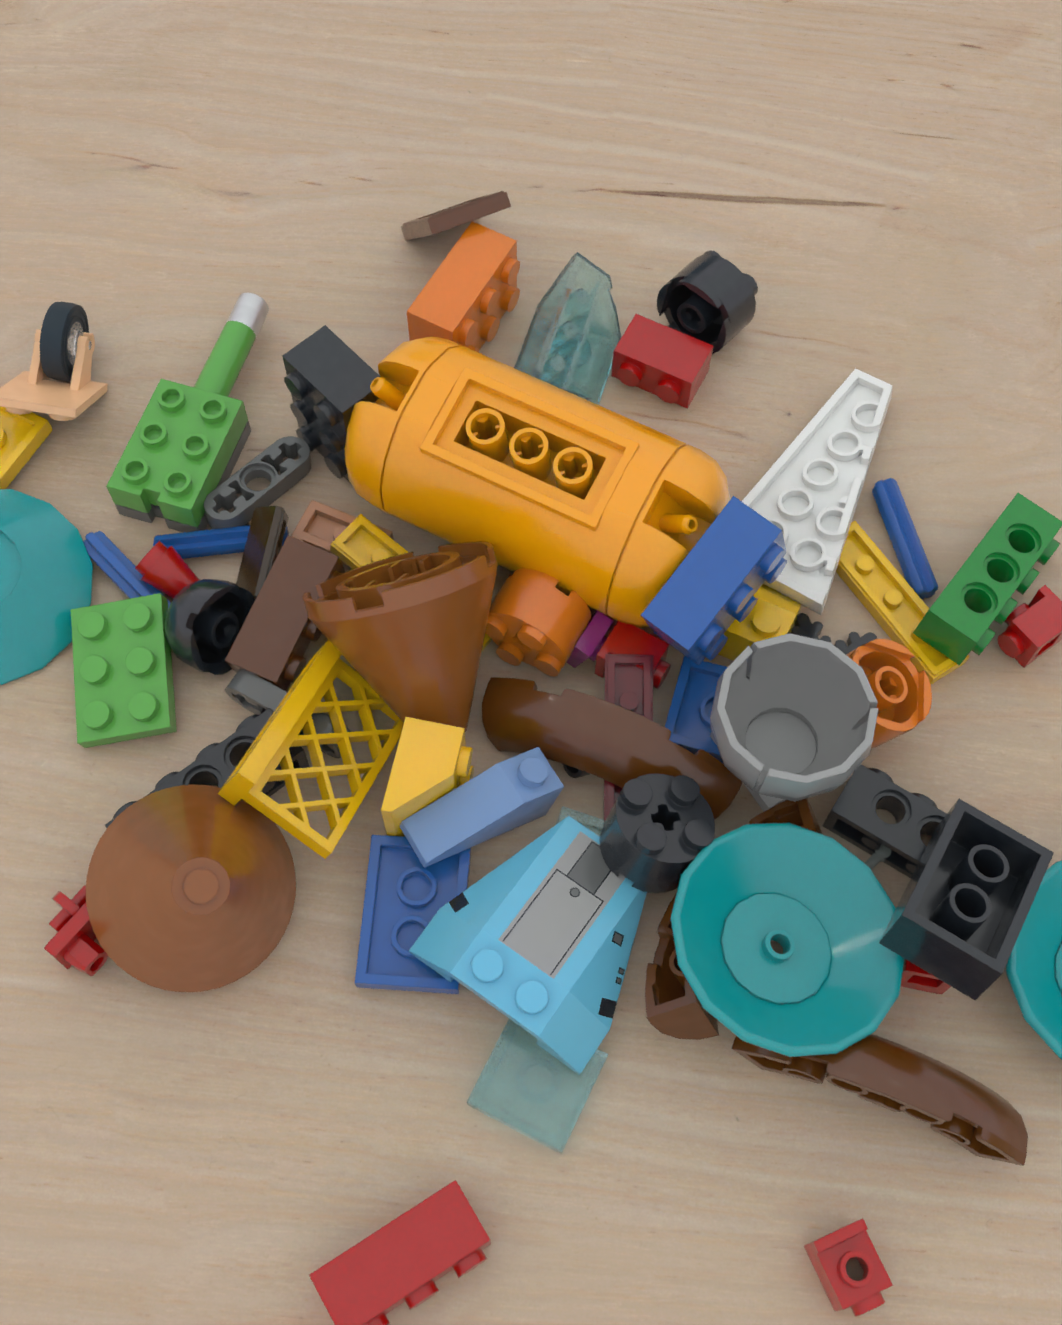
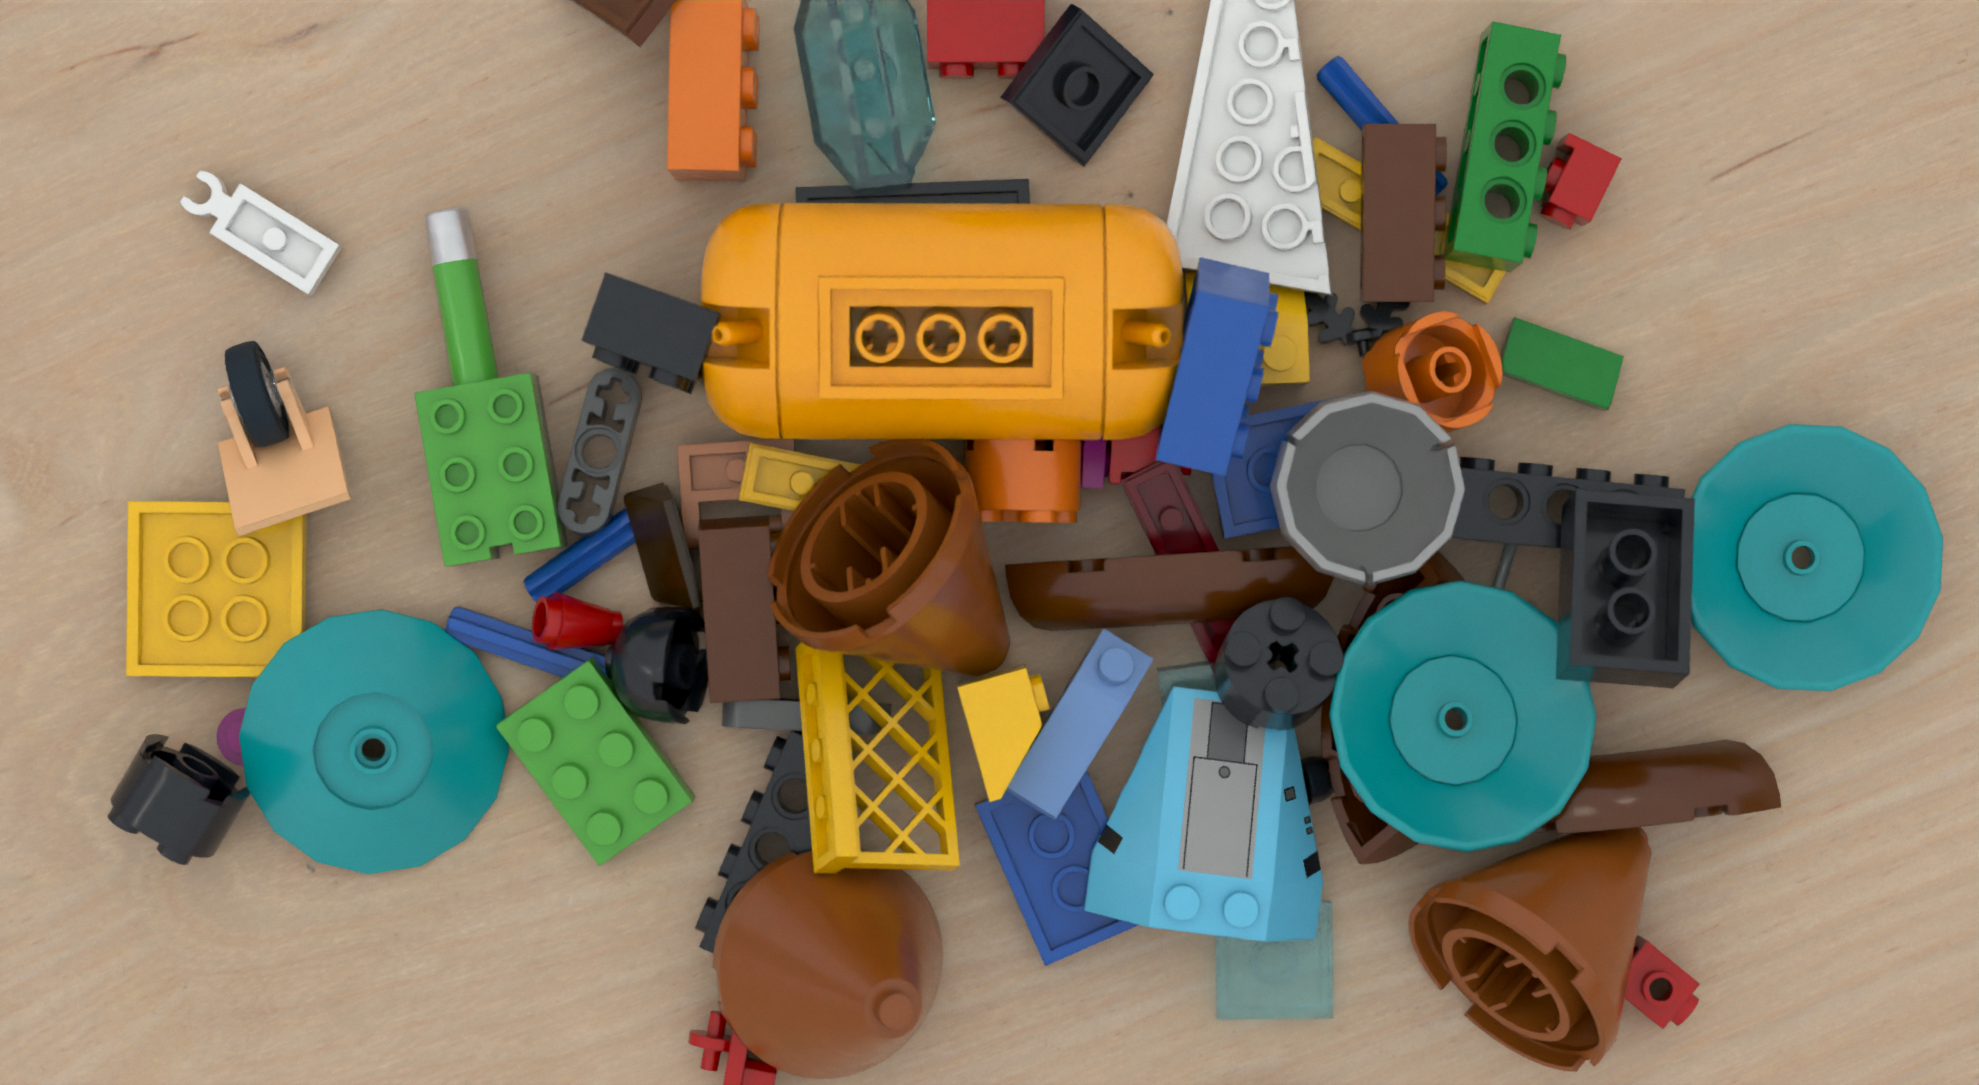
camera: 25 degrees left, 25 degrees up
none -> white plate [180,171,343,296]
none -> black tile [1000,4,1154,167]
none -> black hinge [1300,756,1334,805]
none -> reddish brown brick [1360,124,1447,302]
none -> dark orange cone [1408,827,1652,1072]
none -> green slope [1500,317,1624,411]

